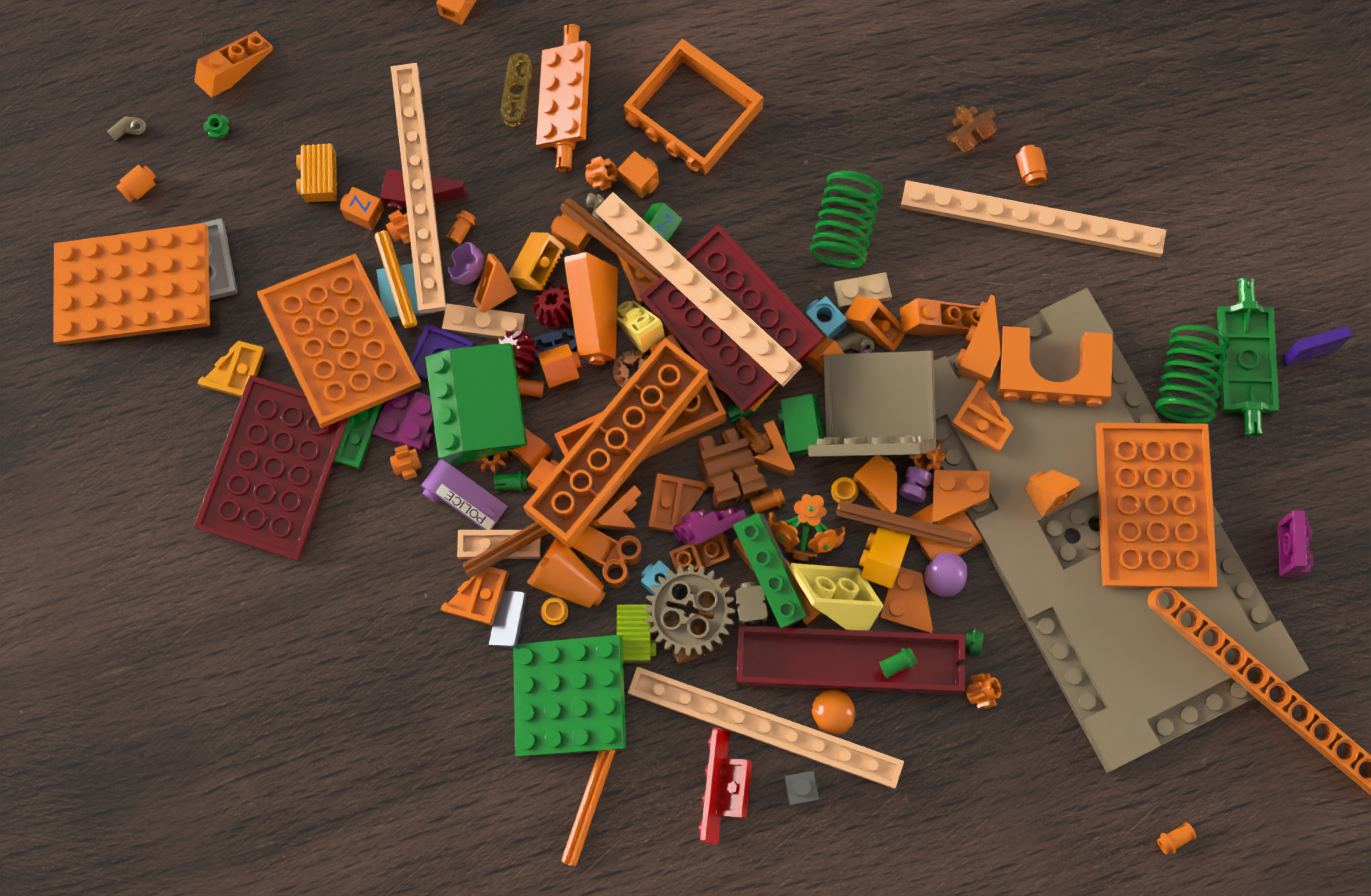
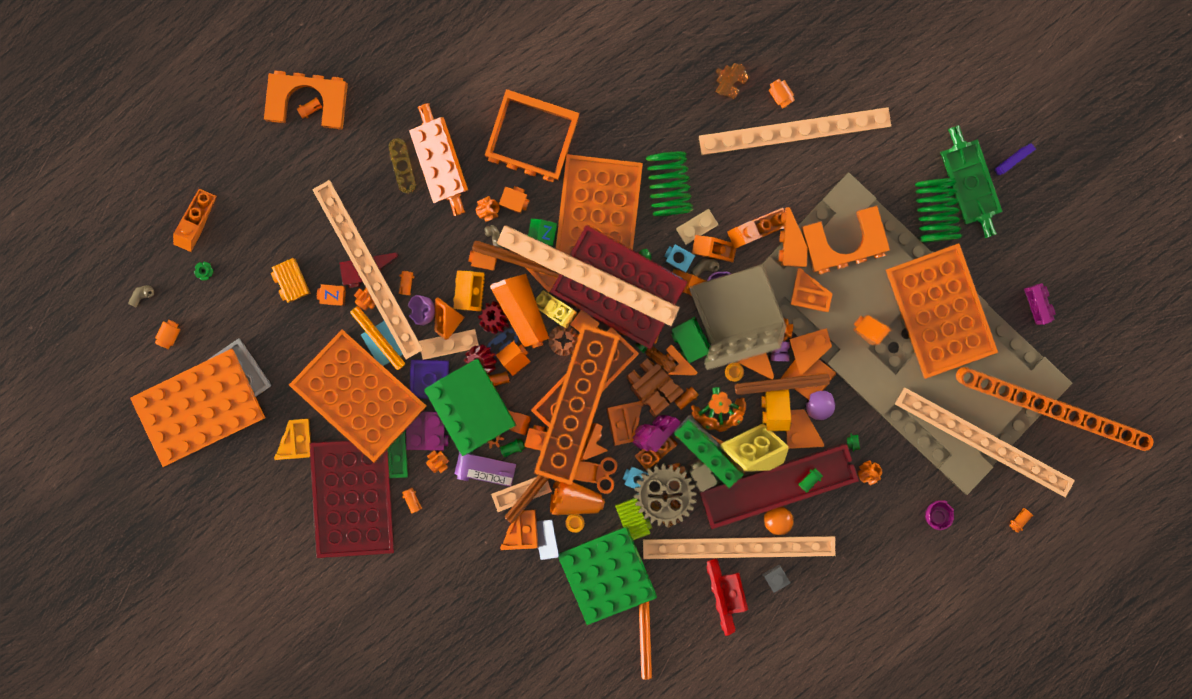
camera: 20 degrees left, 15 degrees up
none -> orange pin [402,488,422,513]
none -> orange plate [556,154,643,255]
none -> light nougat plate [895,388,1075,497]
none -> magenta hair [925,501,954,530]

